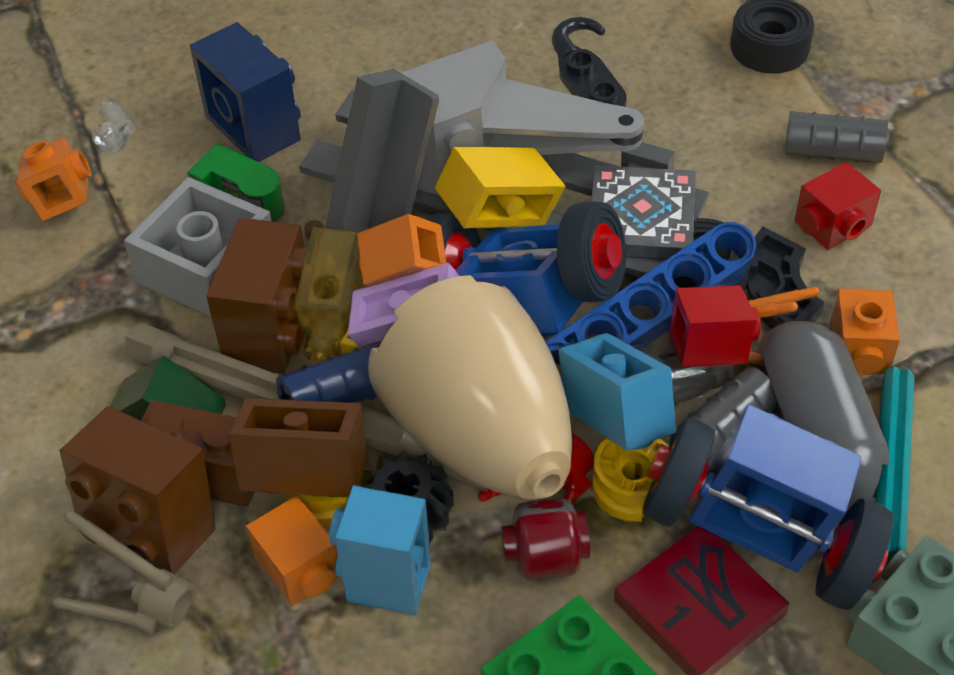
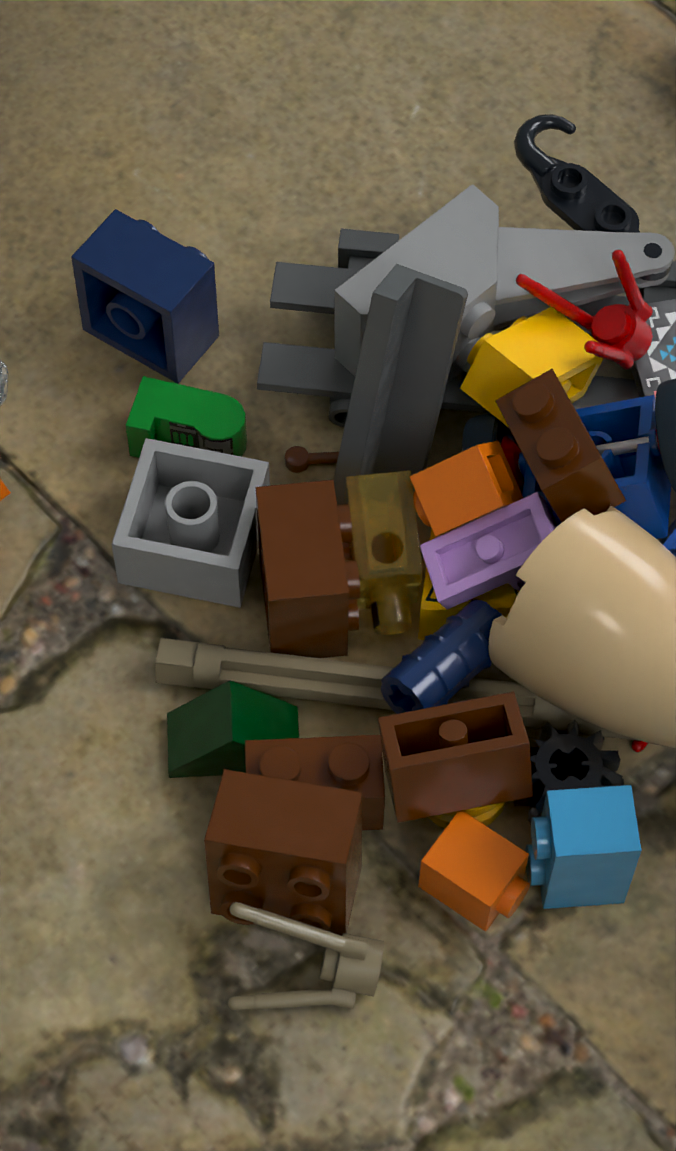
camera: 20 degrees left, 10 degrees up
none -> reddish brown brick [495,368,626,522]
none -> red plant [516,250,653,370]

